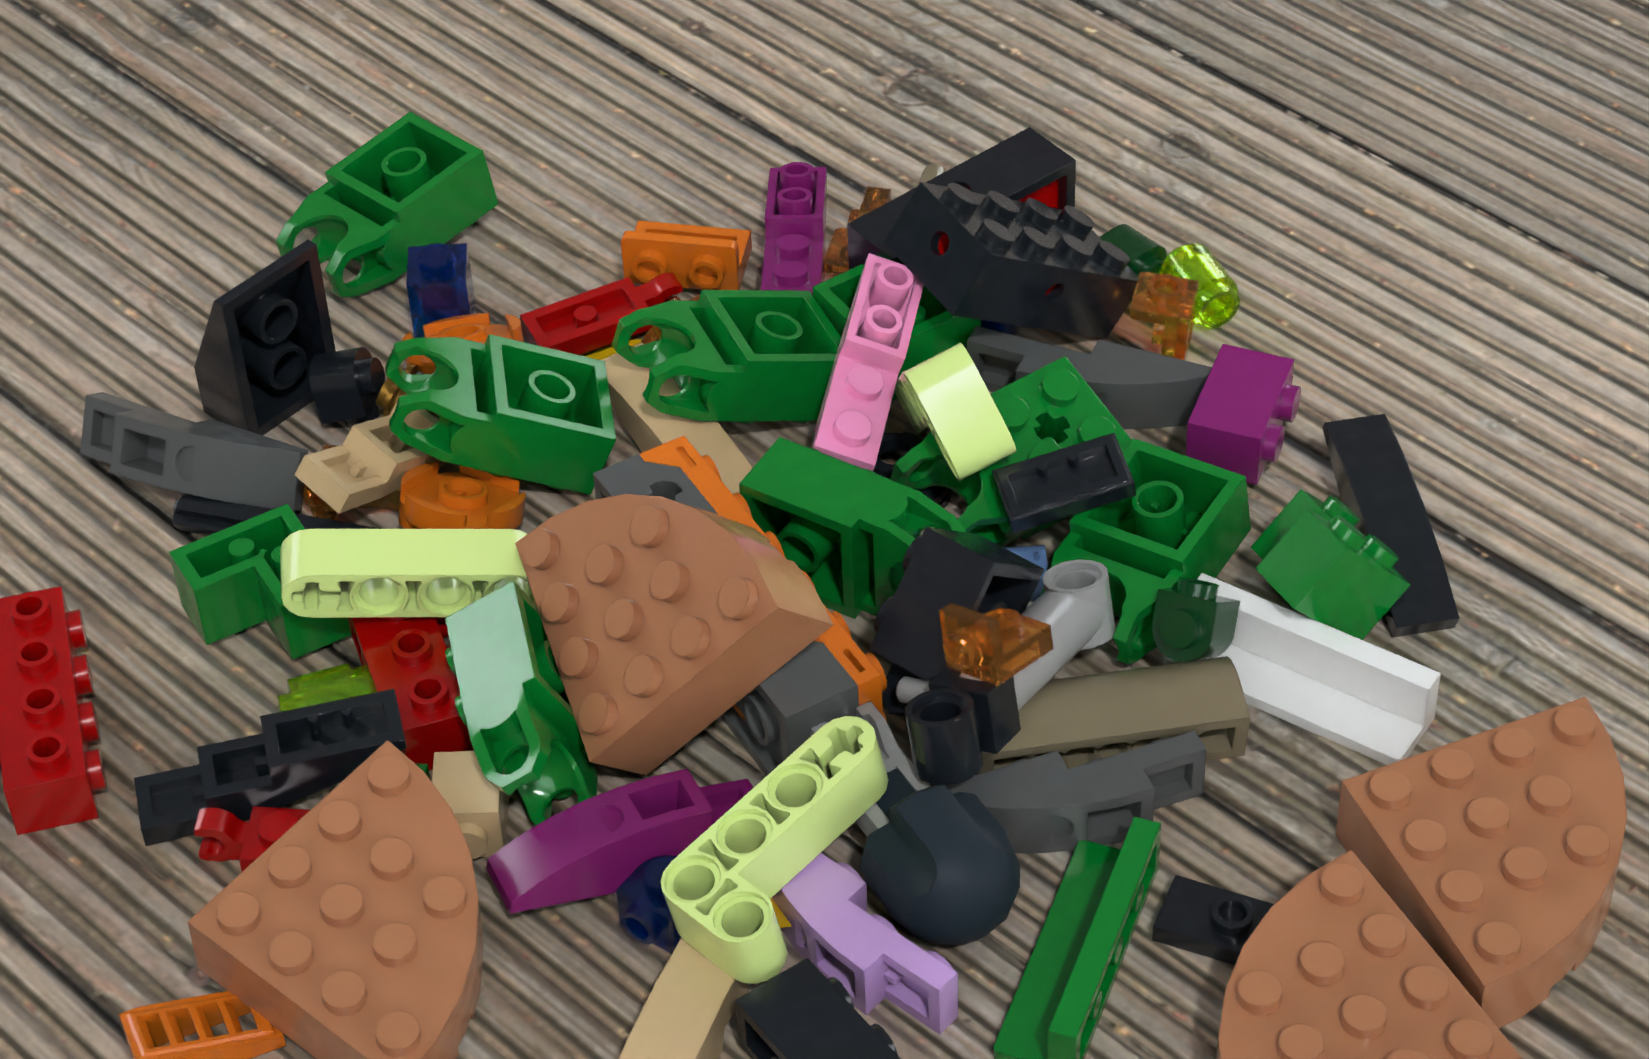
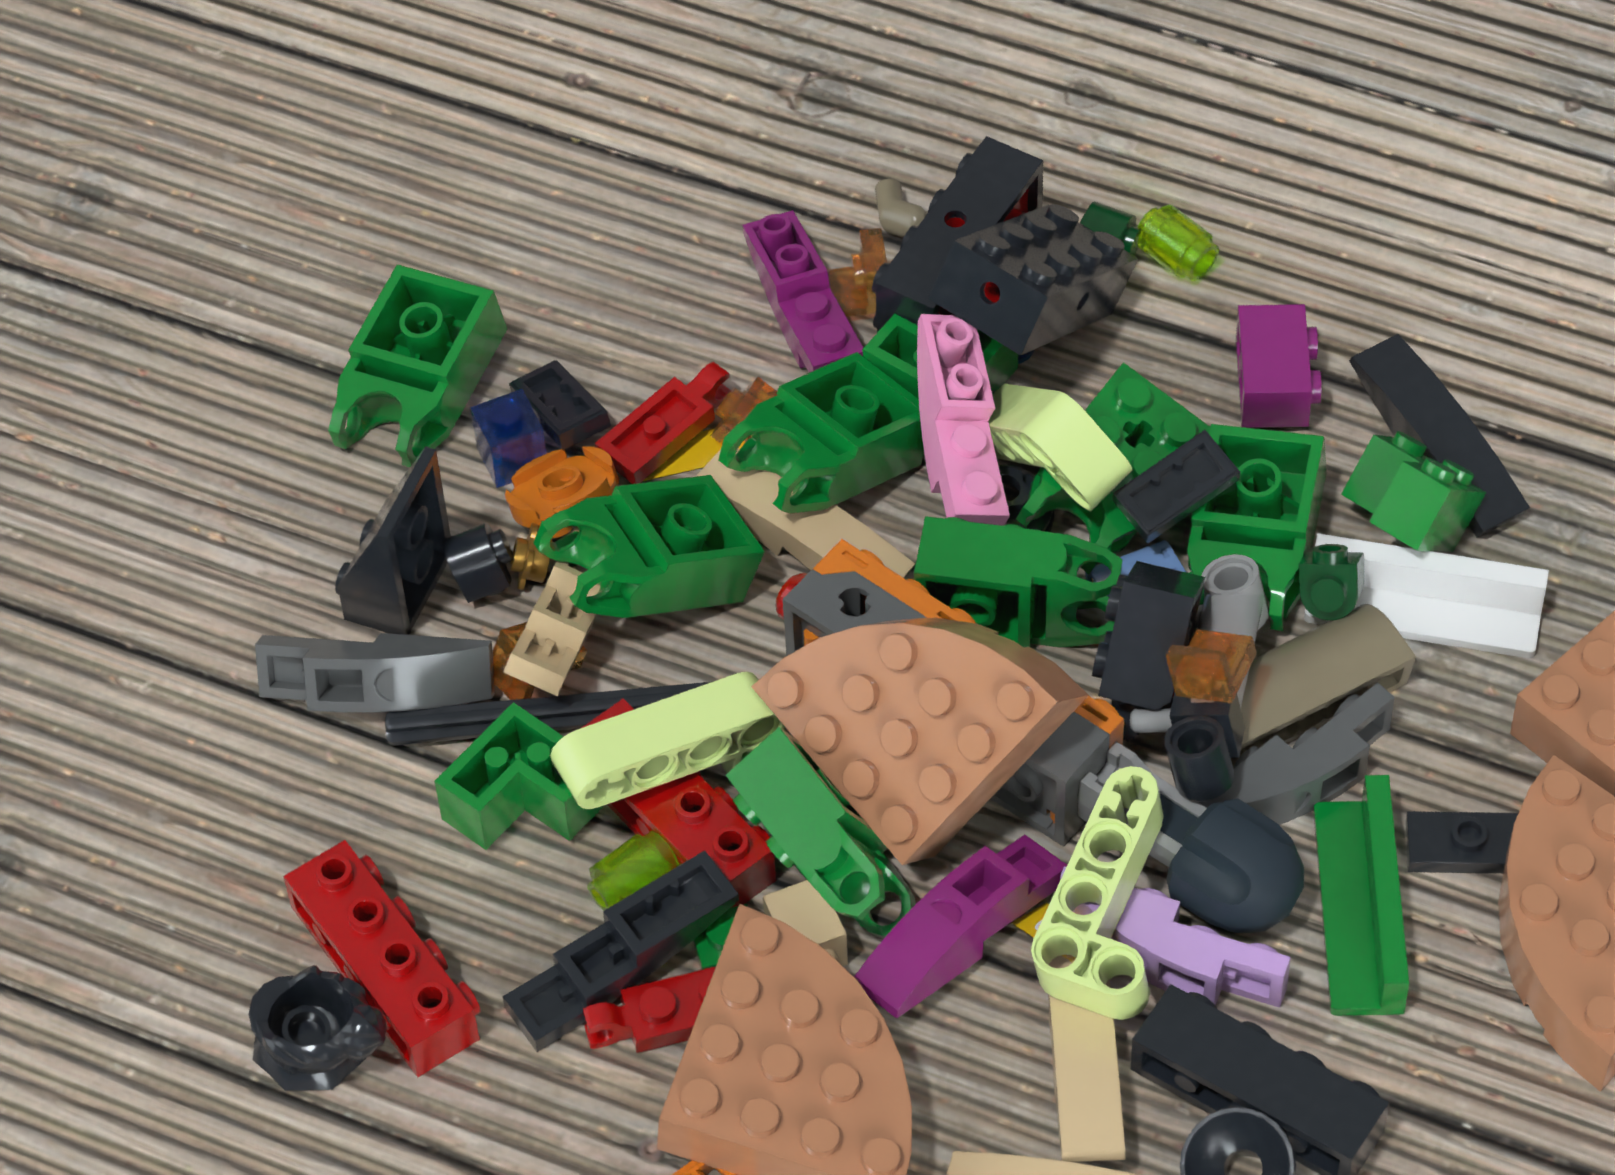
camera: 20 degrees left, 10 degrees up
orange plate [399,462,526,529] -> none
clear blue plate [616,855,681,954] -> none
orange bracket [621,220,752,290] -> none
dark grey slope [967,326,1212,429] -> none
clear orange bracket [1129,272,1199,361] -> none
none -> black plate [509,360,611,450]

